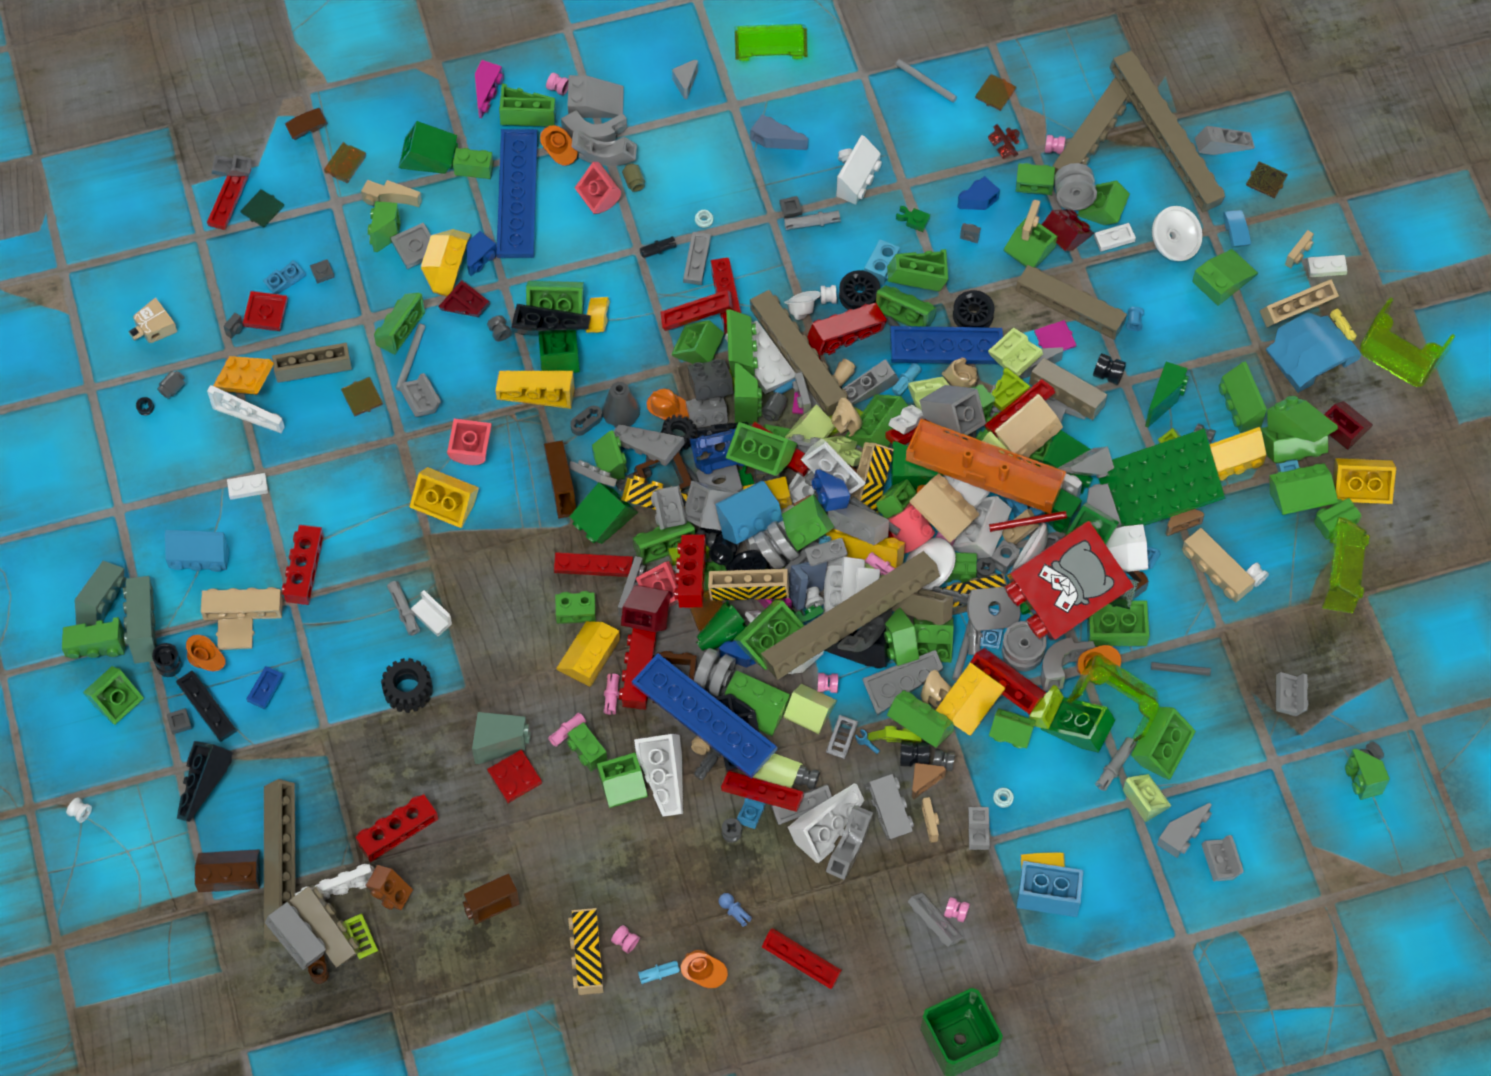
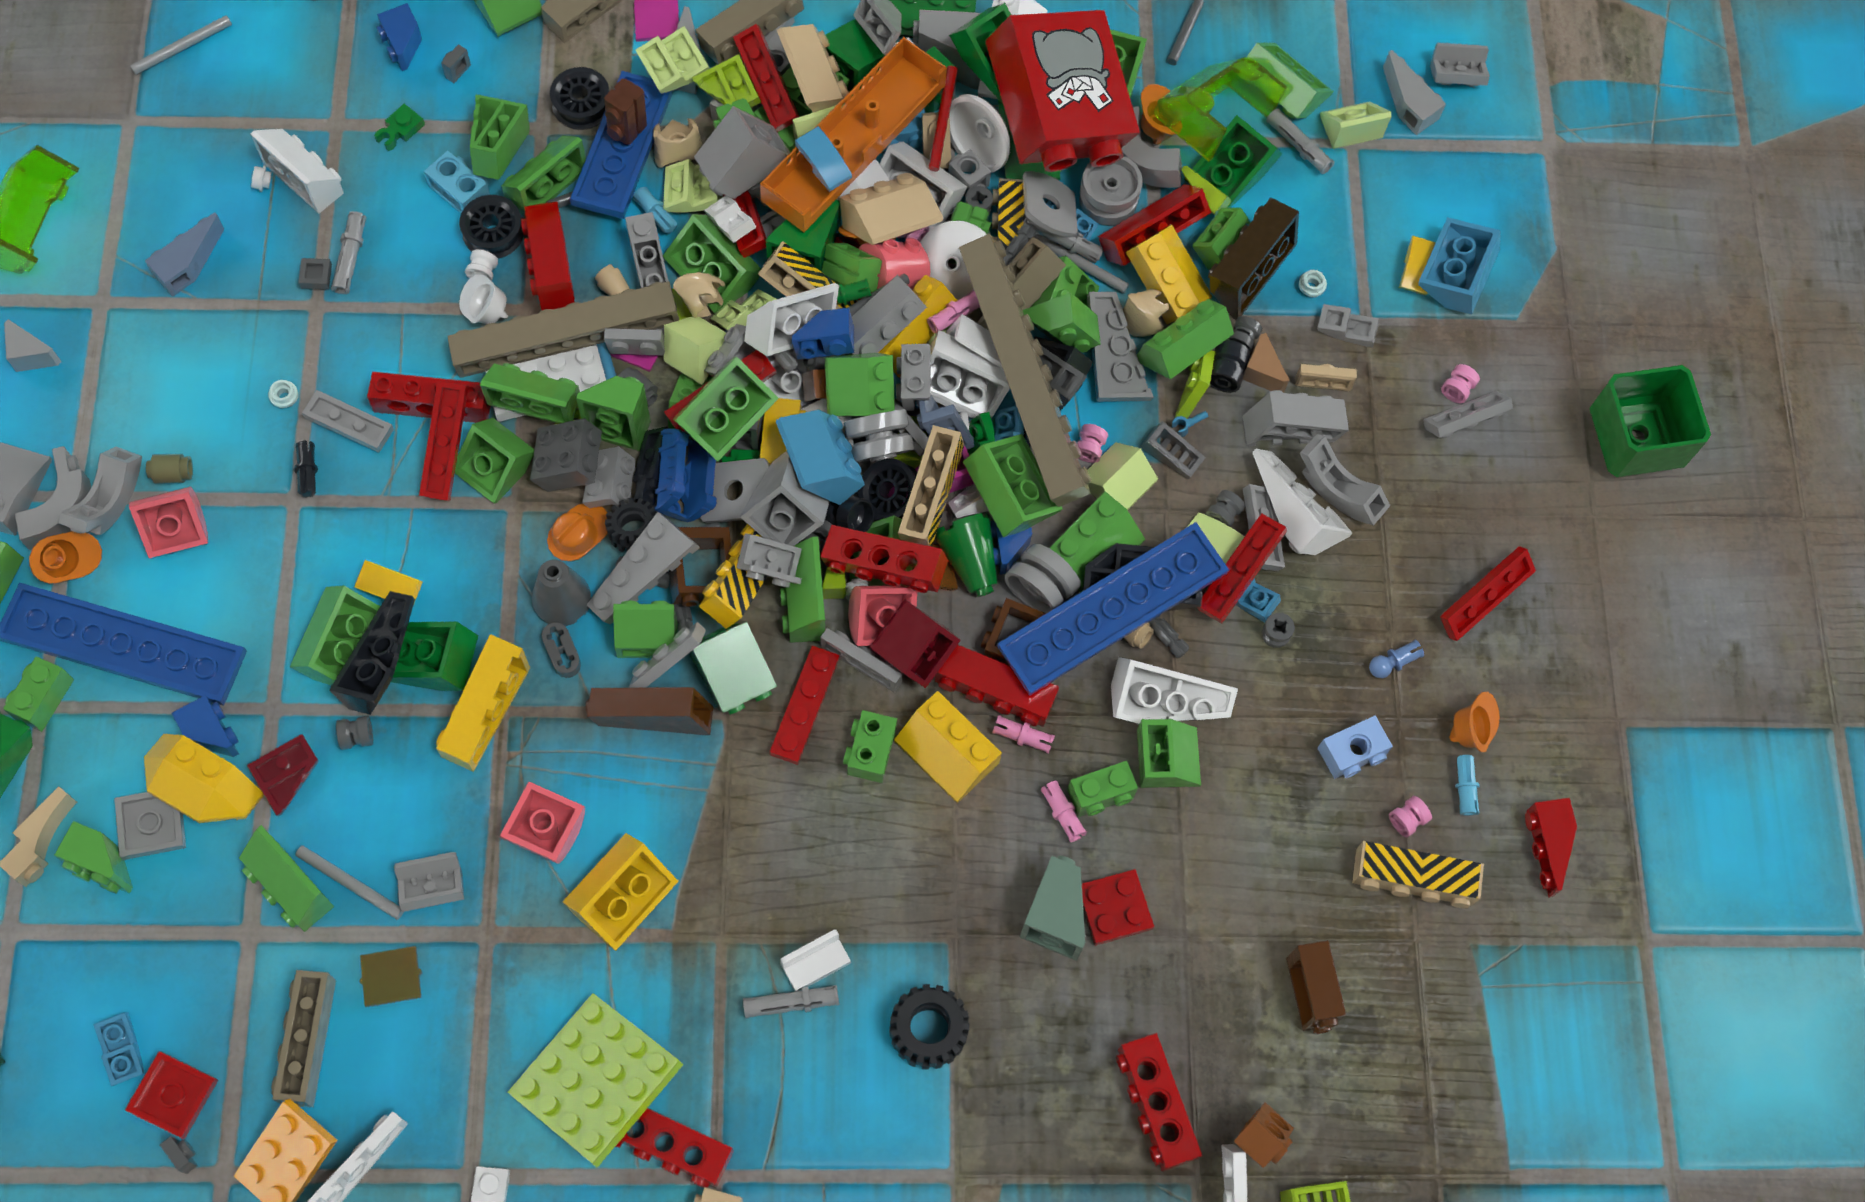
camera: 80 degrees left, 5 degrees up
dark grey plate [310,259,334,284] -> none
none -> lime plate [508,993,683,1168]
none -> copper brick [604,78,647,145]
none -> dark azure slope [795,126,852,192]
none -> green pin [837,278,872,306]
none -> dark brown slope [1208,197,1299,320]
none -> light blue brick [1318,716,1393,779]
none -> red slope [1525,798,1577,898]

